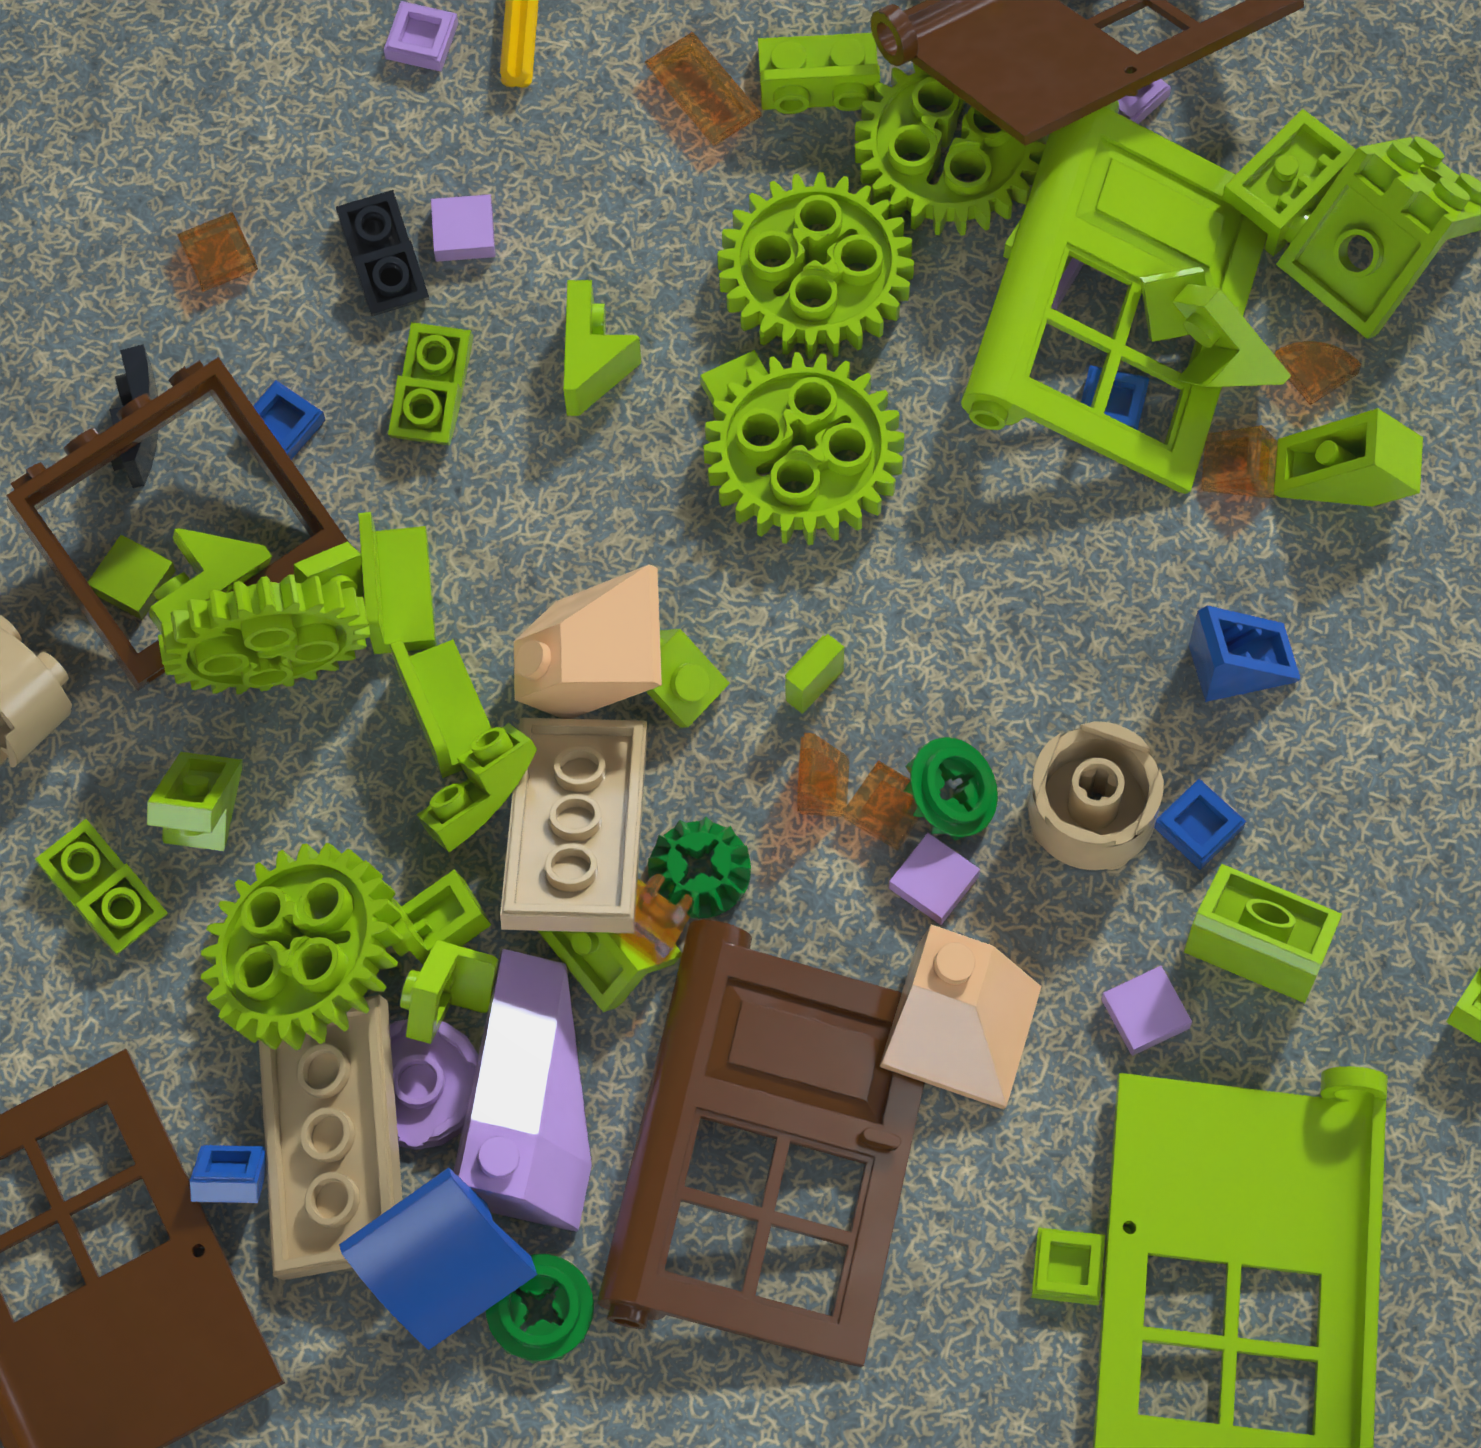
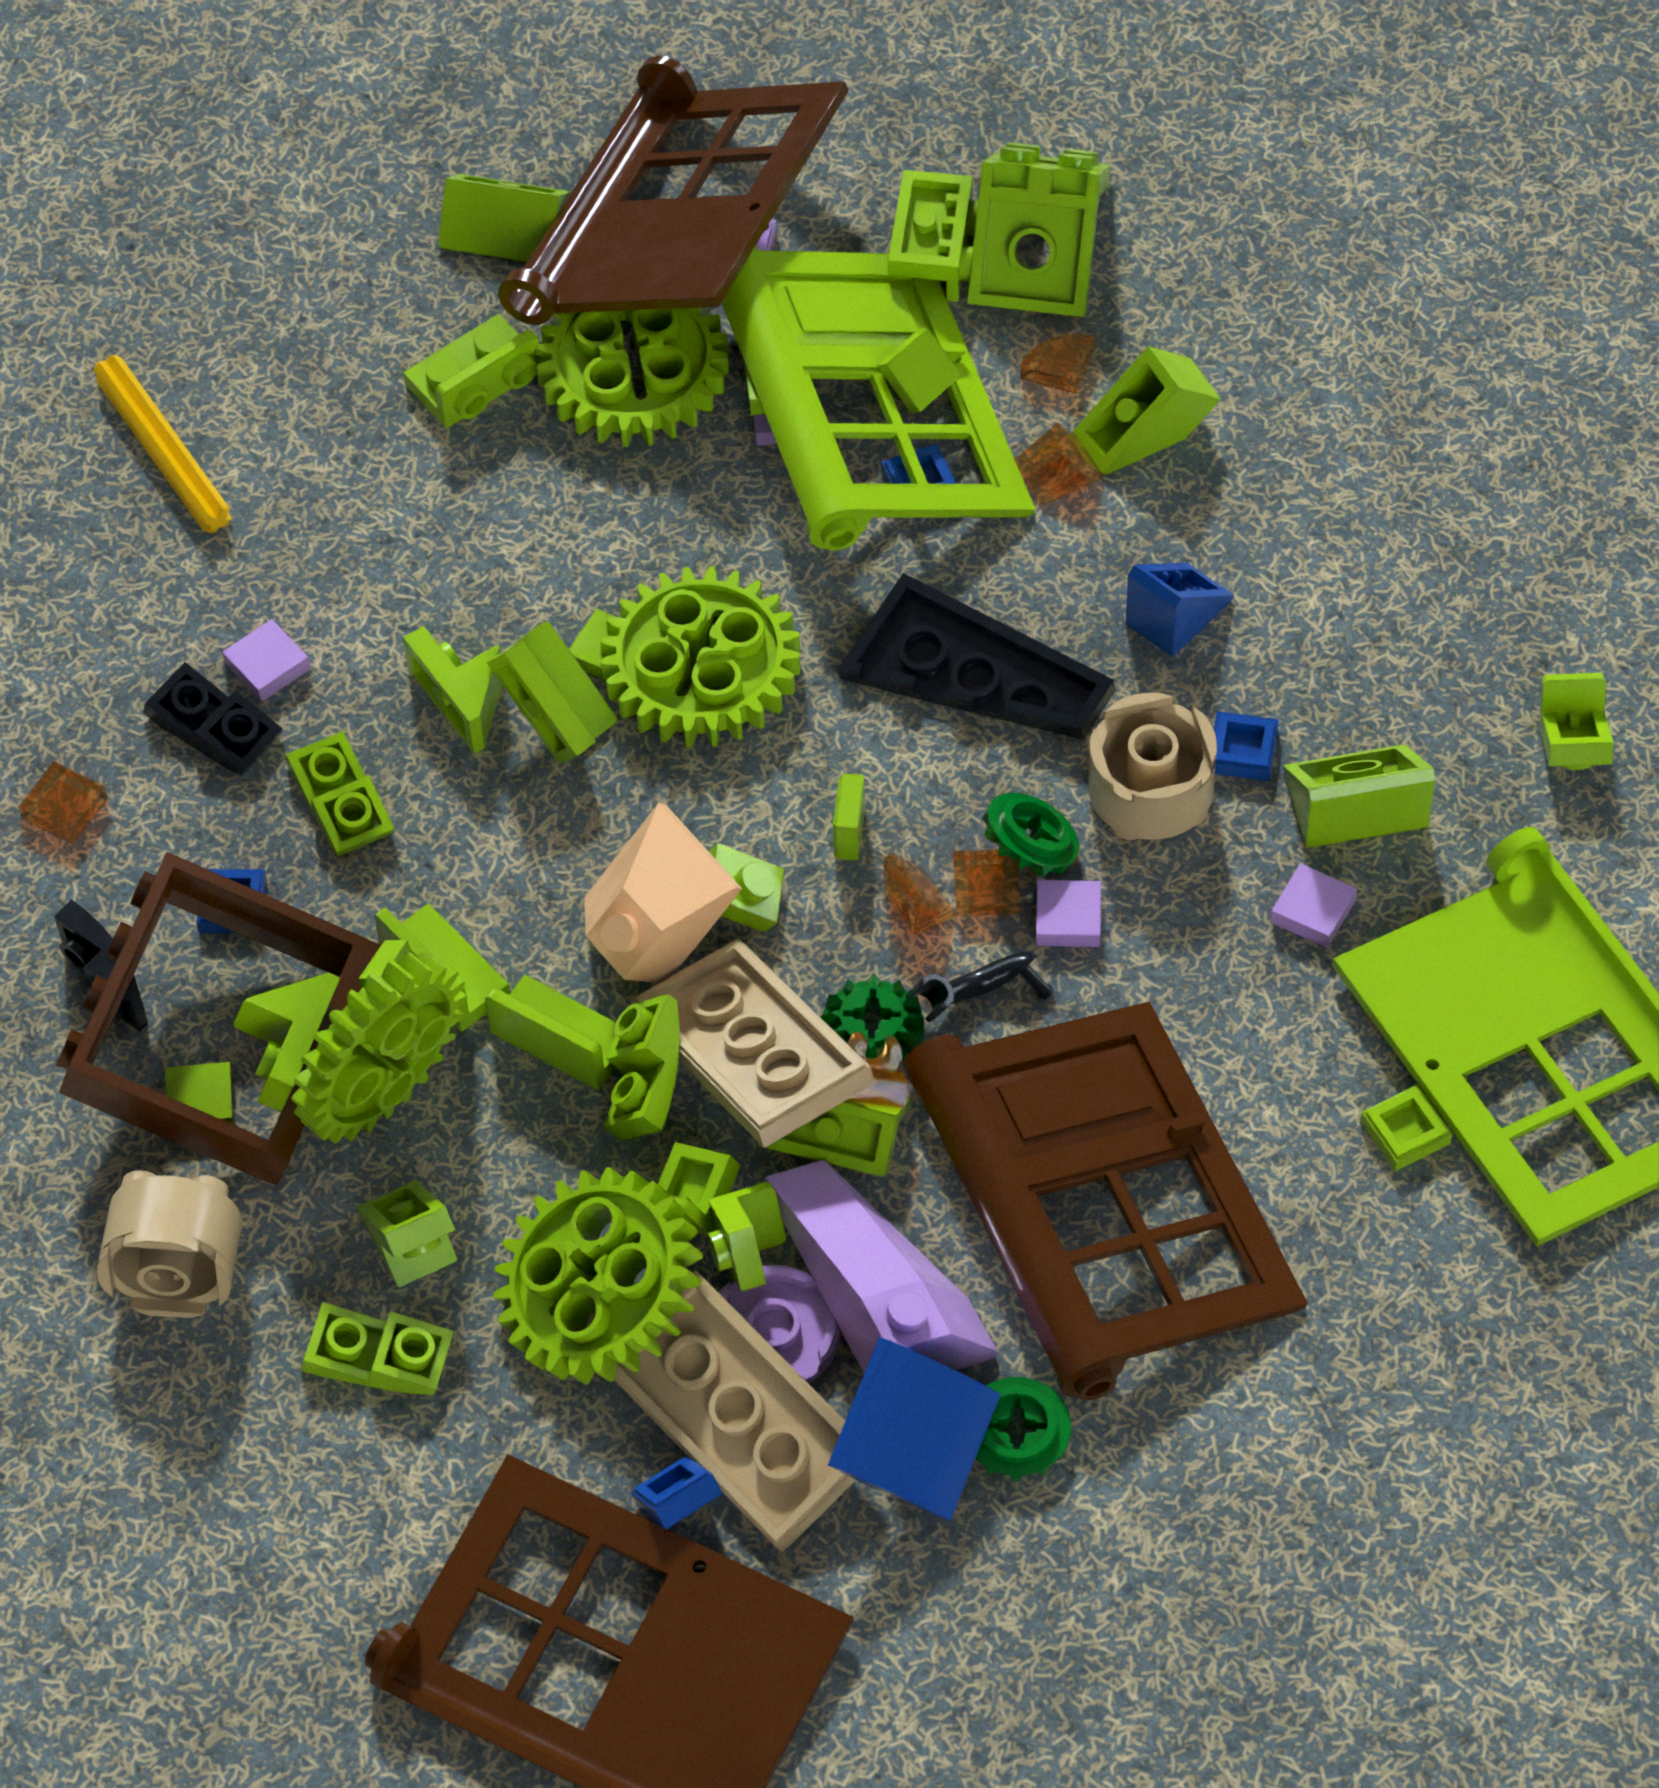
camera: 35 degrees left, 10 degrees down
lavender tile [384,1,458,72] -> none
clear orange tile [645,32,762,147] -> none
lime gear [717,172,914,359] -> none
light nougat slope [879,924,1042,1110] -> none
lime slope [1172,284,1291,387] -> none
none -> lime panel [487,622,617,764]
none -> black wing [838,573,1116,740]
none -> black piece [905,951,1054,1022]

